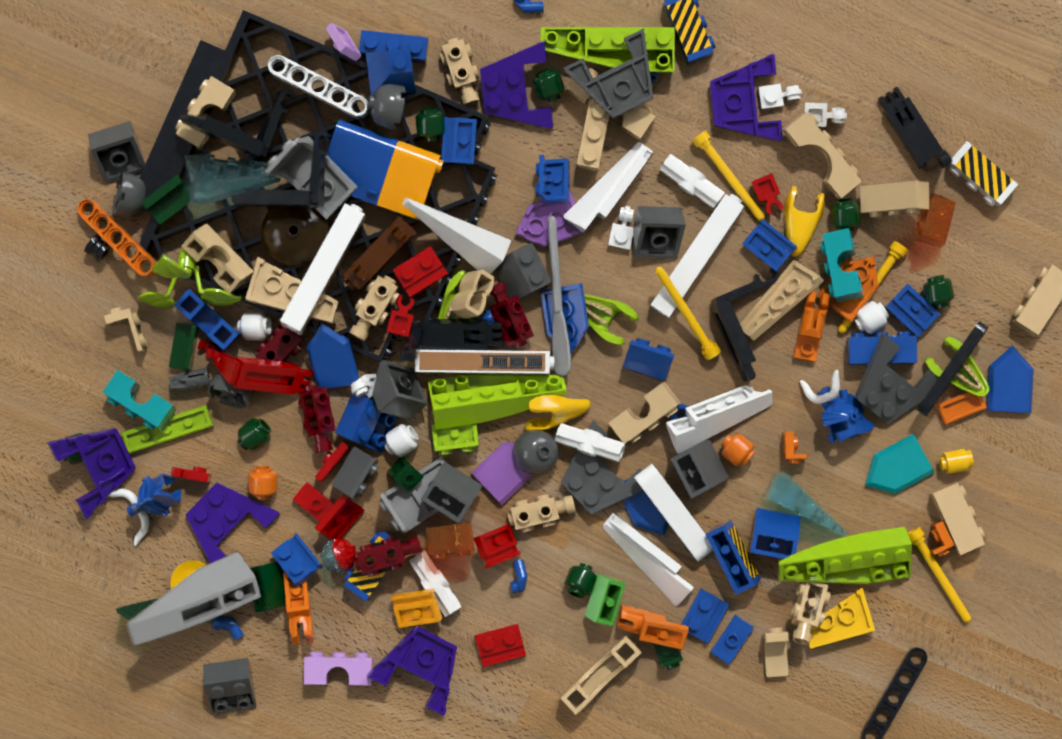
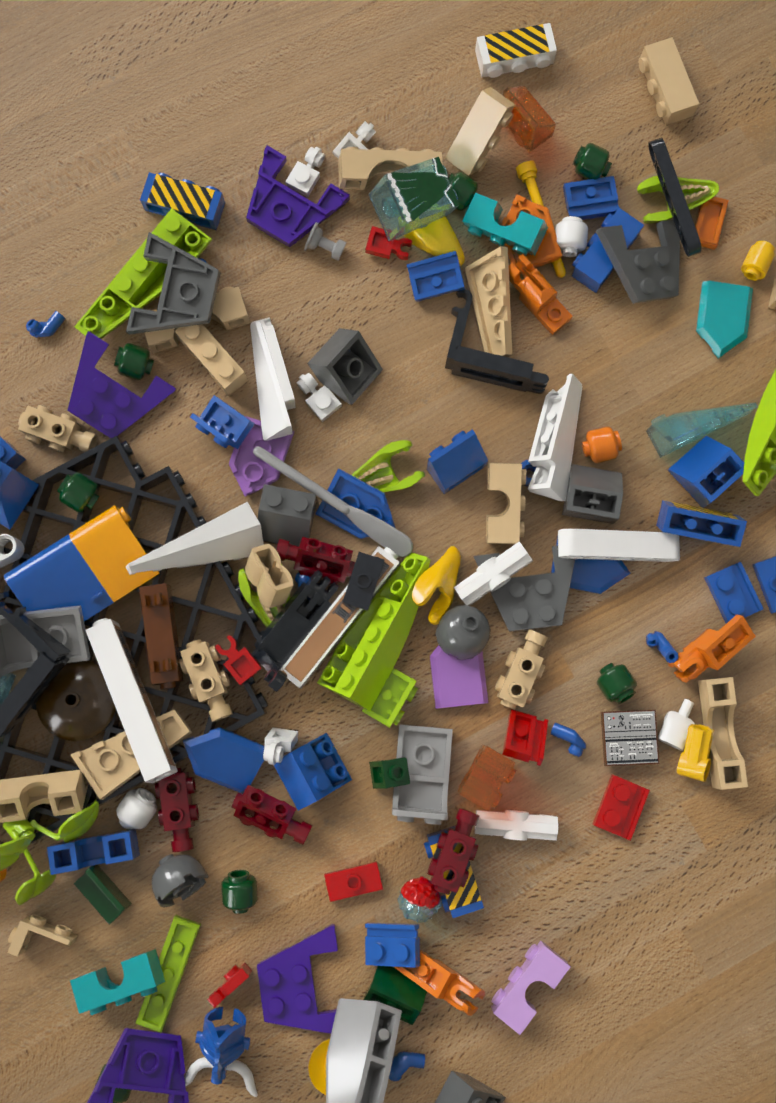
camera: 50 degrees left, 5 degrees down
dark grey hinge [169,367,211,392] -> none
red hinge [197,340,313,395] -> none
orange head [248,466,277,500] -> none
red plate [314,493,365,542] -> none
red plate [315,442,350,482] -> none
dark grey slope [331,446,379,498] -> none
dark grey cylinder [367,84,405,130] -> none
dark purple wing [367,625,457,716] -> none
dark grey slope [372,360,428,420] -> none
white head [385,424,419,457] -> none
light orange plate [390,588,442,628] -> none
red plate [393,246,448,298] -> none
dark grey slope [421,462,483,523] -> none
blue plate [441,117,477,165] -> none
bright green brick [585,573,626,626] -> none
white wedge [603,513,694,606] -> none
white brick [650,194,744,318] -> none
dark green bracket [653,643,683,670] -> none
yellow piece [655,267,721,360] -> none
white piece [659,154,725,208] -> none
yellow piece [692,130,765,221] -> none
orange bracket [782,432,808,464] -> none
blue helmet [799,370,874,444] -> none
black hinge [878,87,953,173] -> none
blue tile [986,345,1034,413] -> none
none -> light grey piece [304,222,347,261]
none -> black plate [342,552,385,611]
none -> slope [369,157,459,241]
none -> light grey tile [601,710,659,766]
none -> blue arm [646,631,678,663]
none -> white piece [658,699,695,751]
none -> yellow piece [677,724,714,782]

